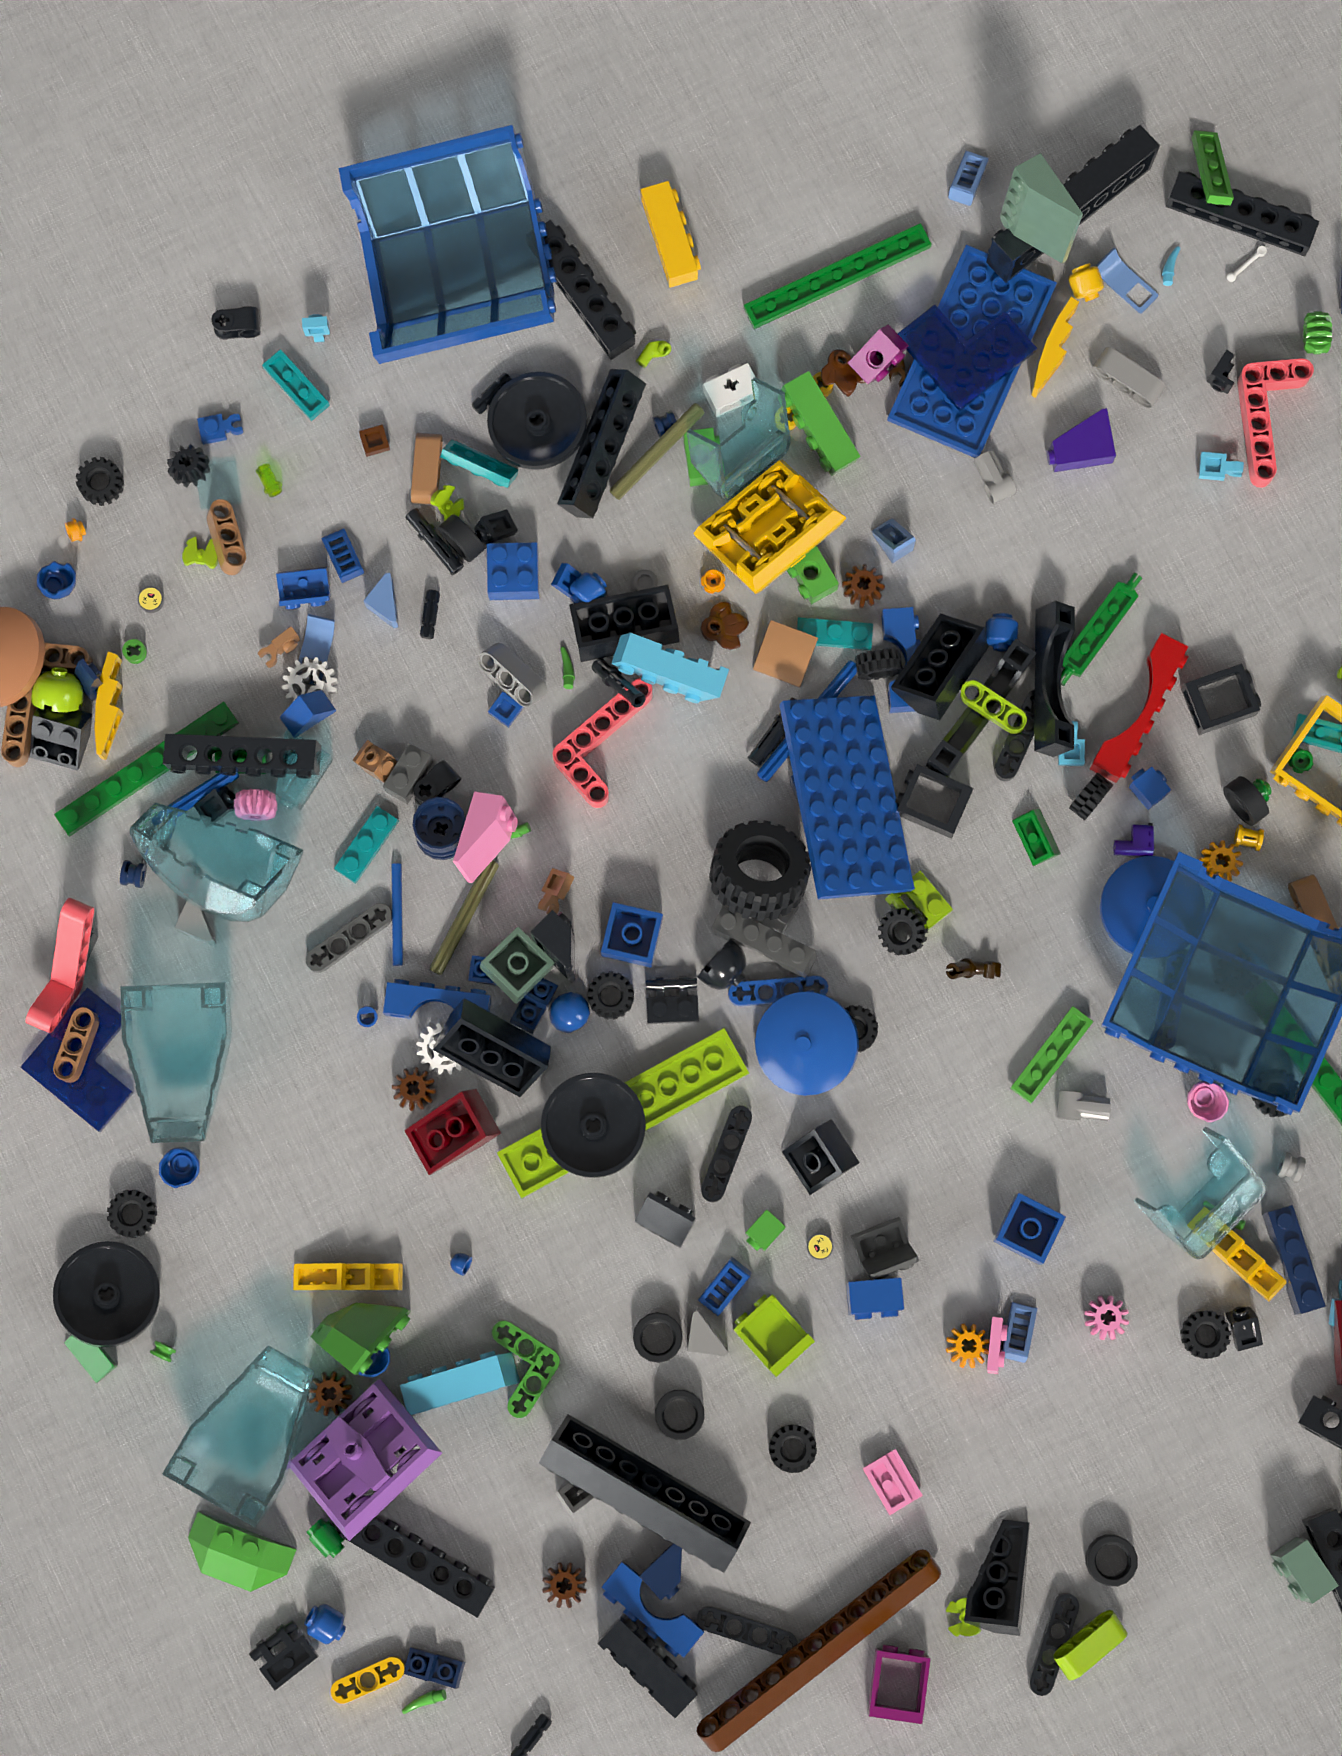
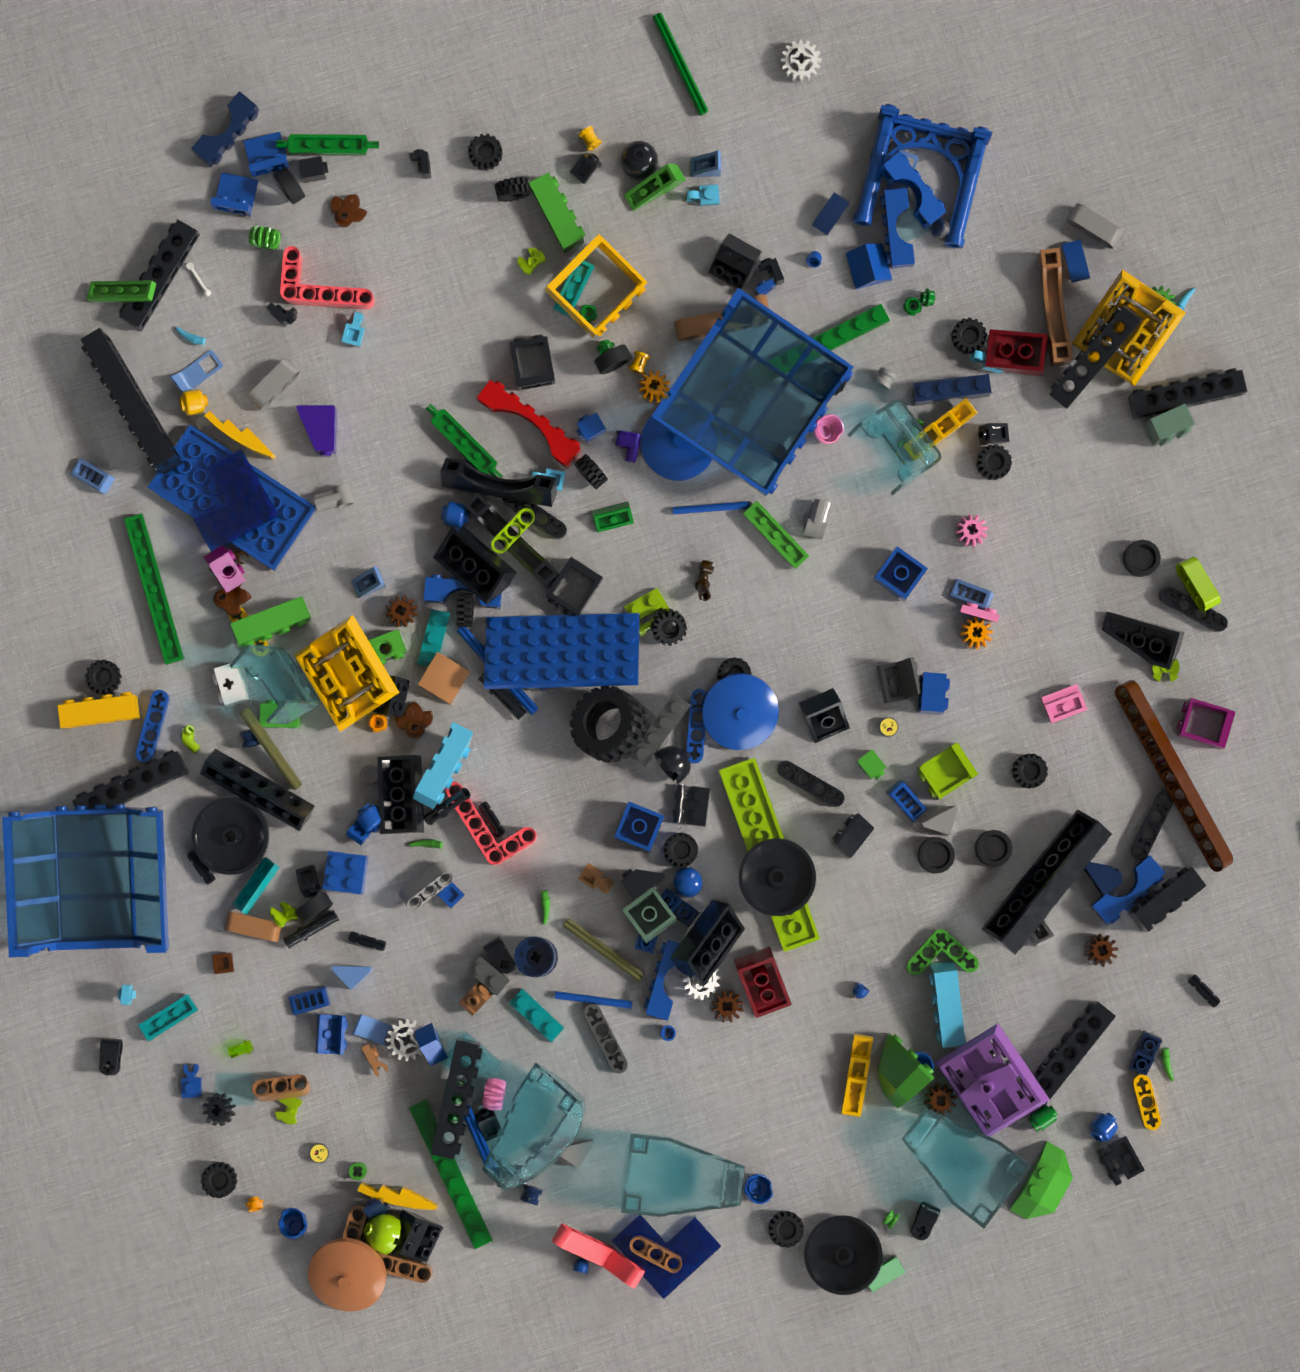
camera: 80 degrees left, 5 degrees up
bright pink slope [453,792,518,883] -> none
sand green slope [1000,153,1083,263] -> none
none -> black tyre [85,659,122,695]
none -> blue beam [136,690,170,763]
none -> black bracket [373,675,410,717]
none -> black axle [478,801,505,837]
none -> blue hinge [573,1259,589,1274]
none -> blue bar [673,501,749,515]
none -> black piece [911,1201,941,1241]

